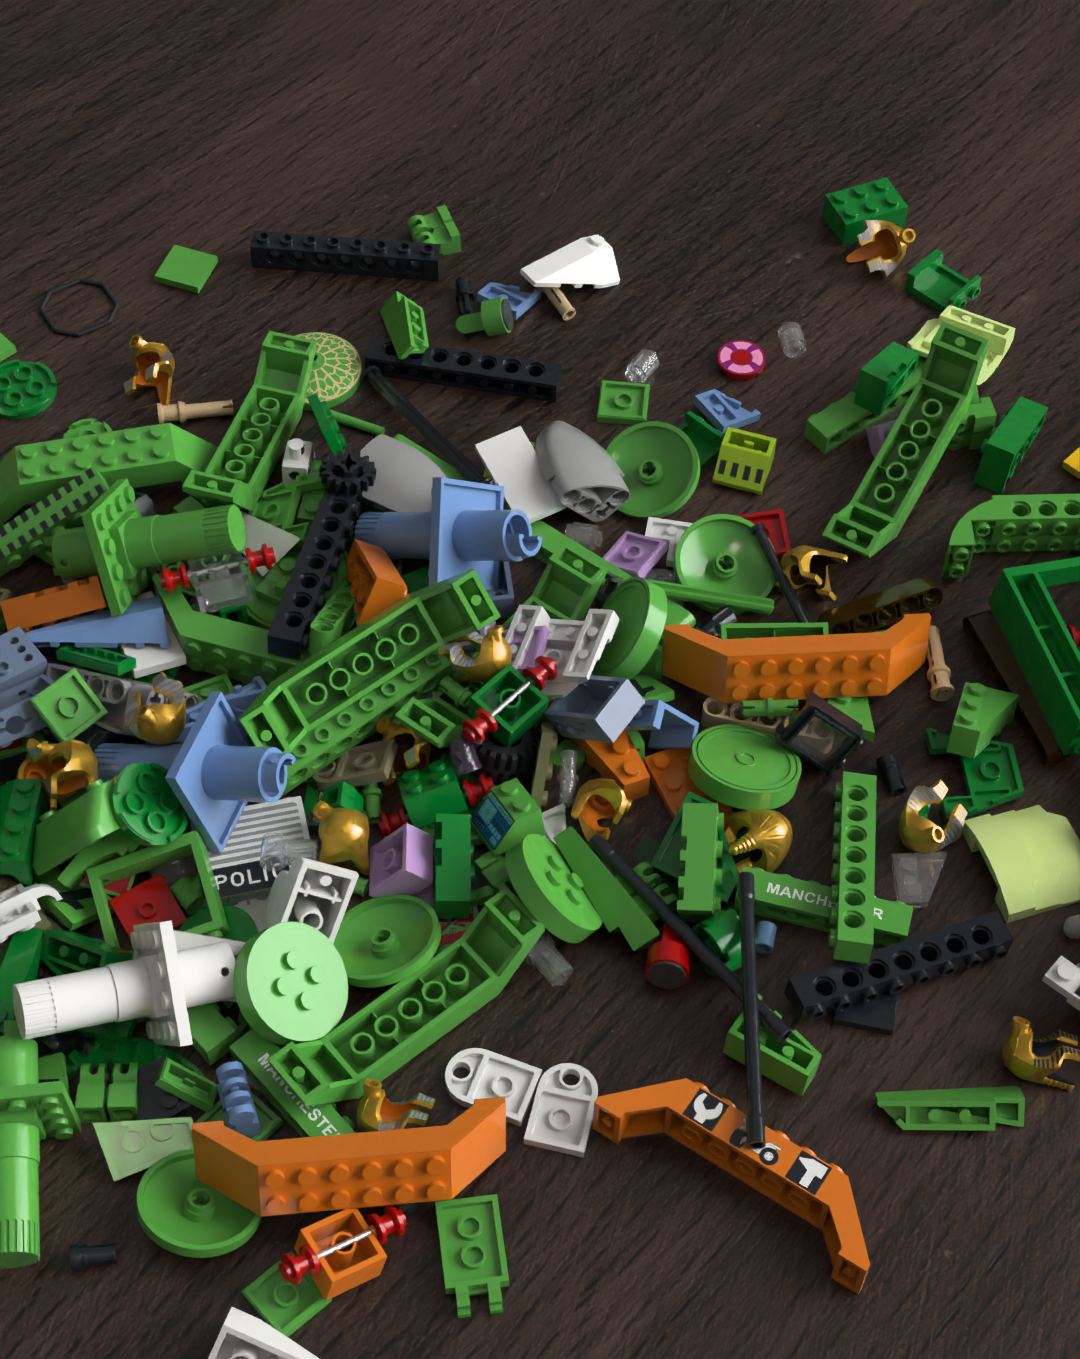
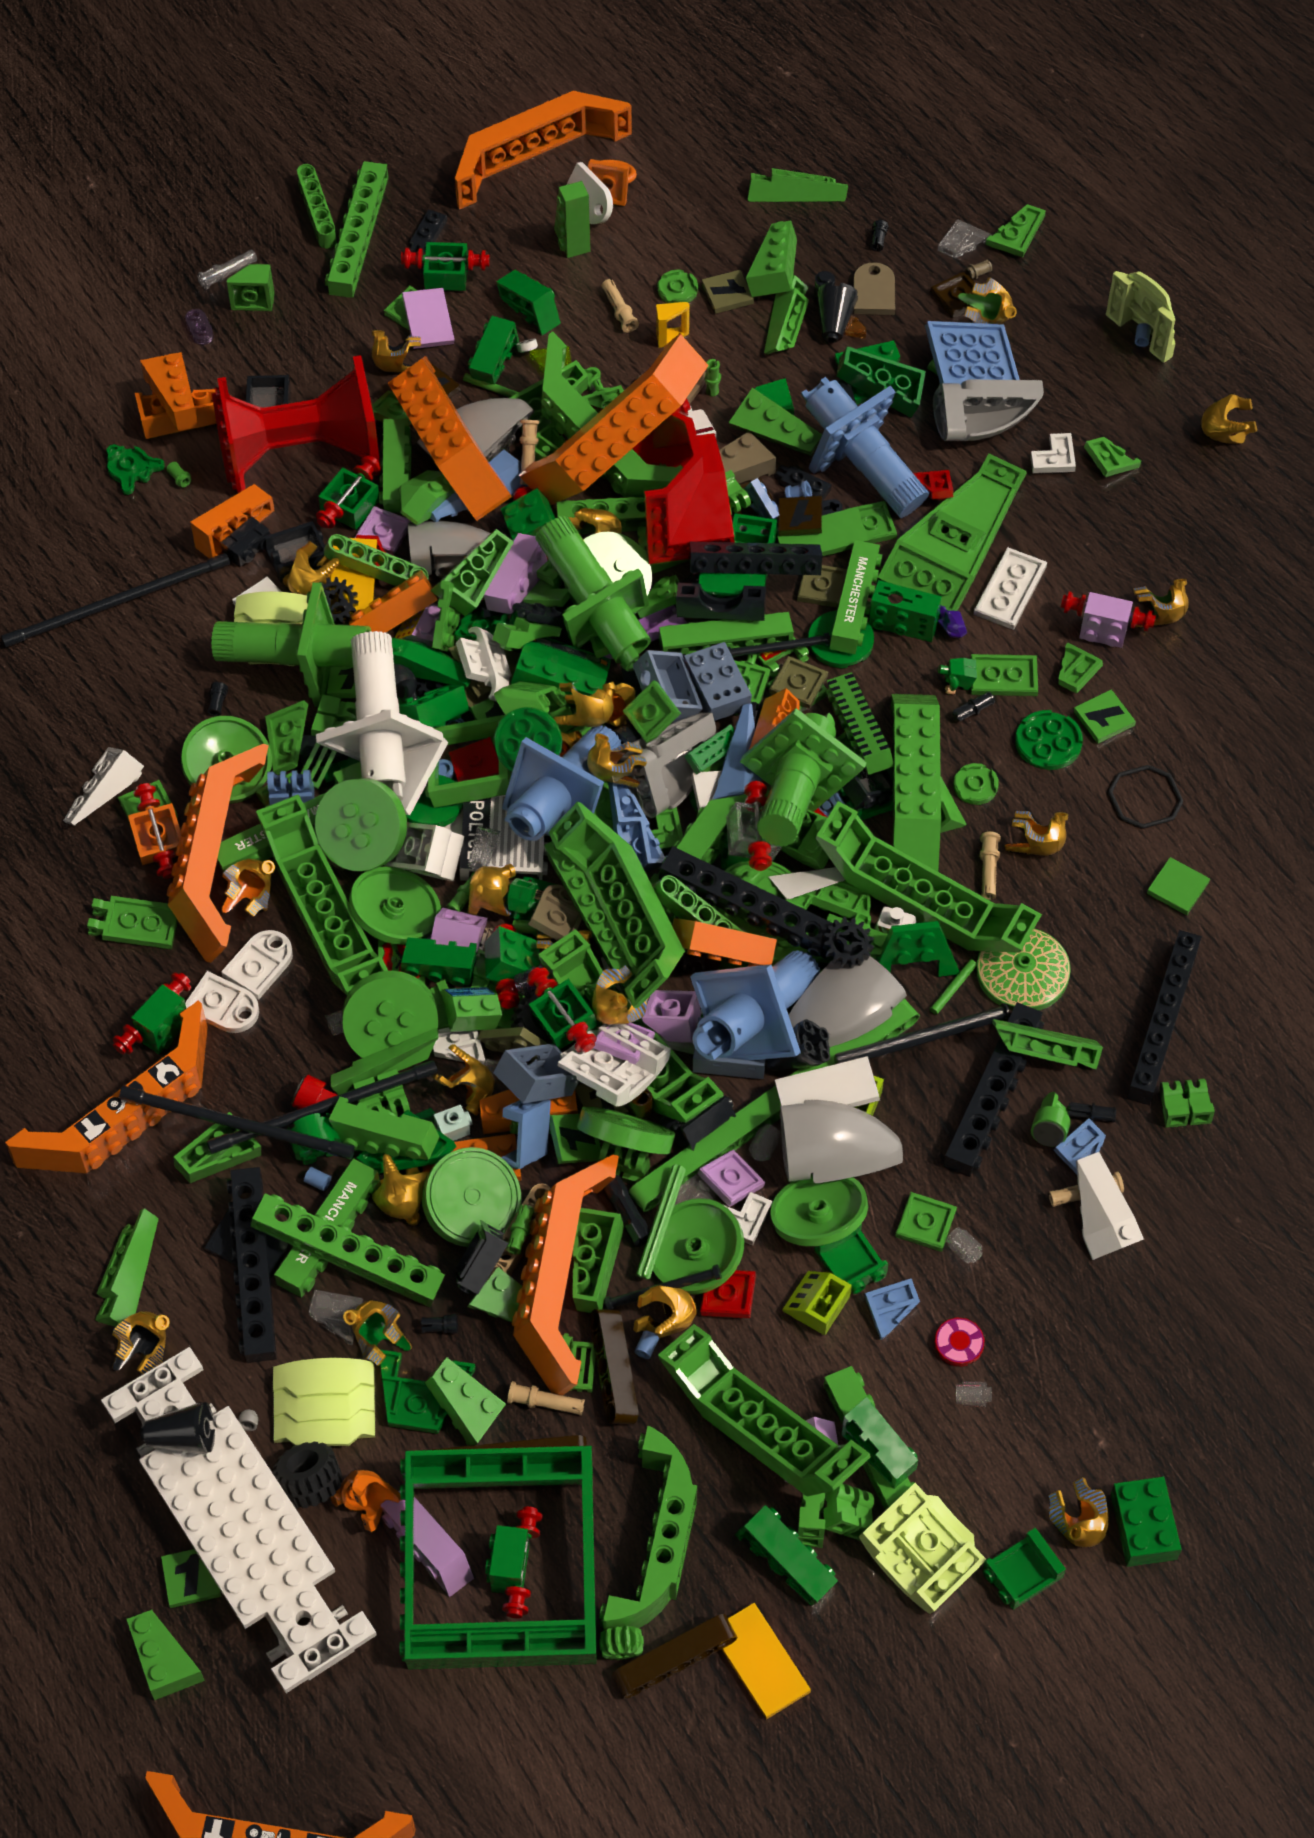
camera: 105 degrees right, 5 degrees up
none -> green brick [113,973,191,1055]
none -> light aqua brick [434,1104,473,1141]
none -> medium blue hinge [634,1331,659,1359]

